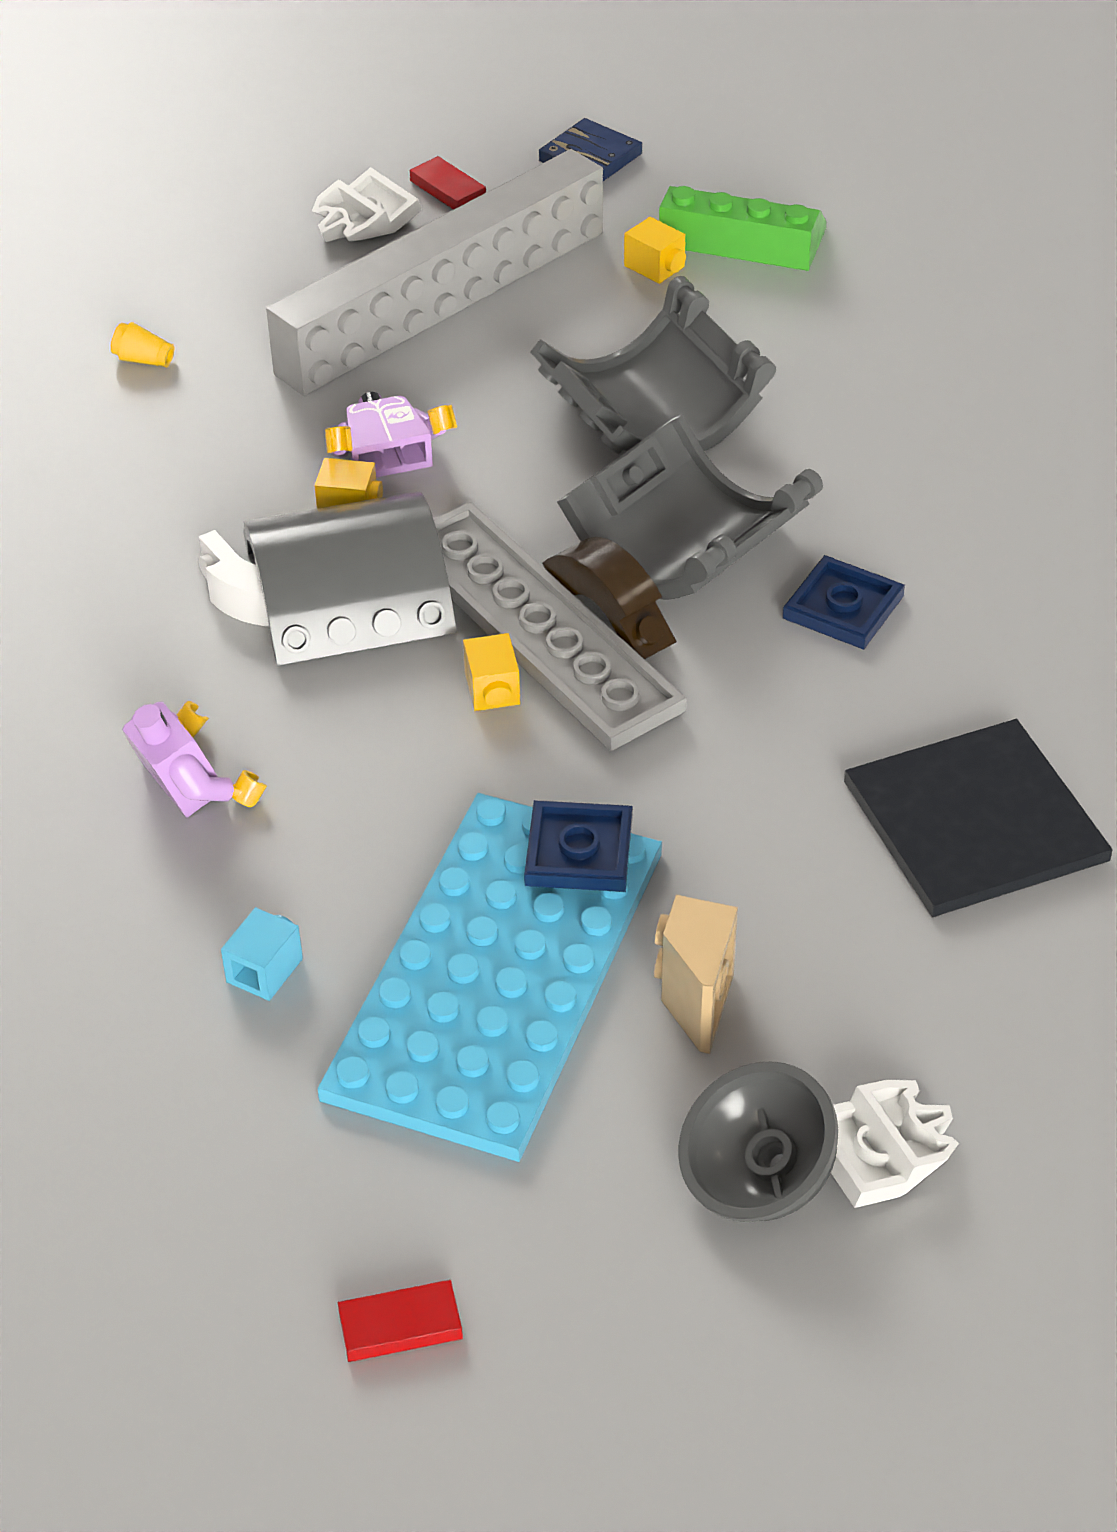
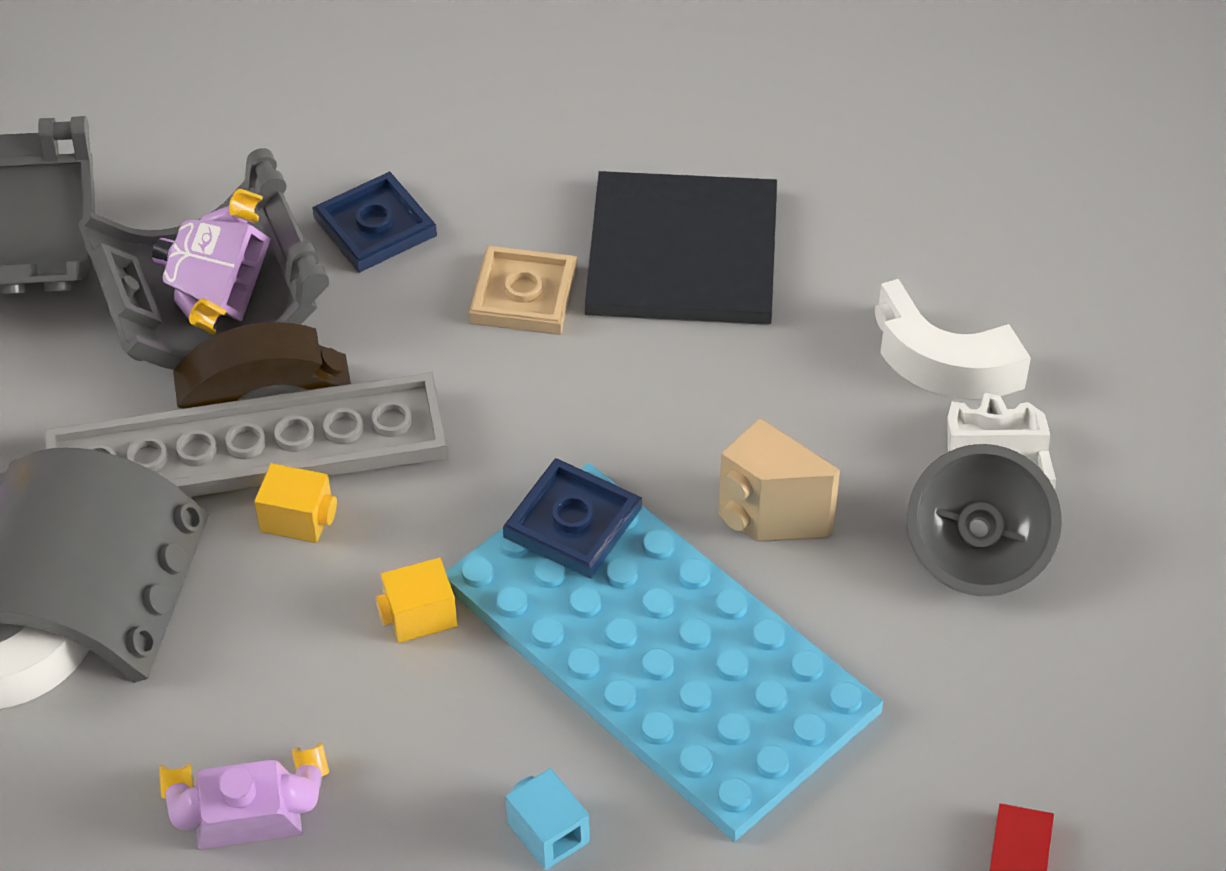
camera: 65 degrees left, 5 degrees up
none -> lavender torso [152,189,271,335]
none -> yellow brick [375,557,458,643]
none -> tan tile [469,245,577,335]
none -> white arch [875,279,1031,399]

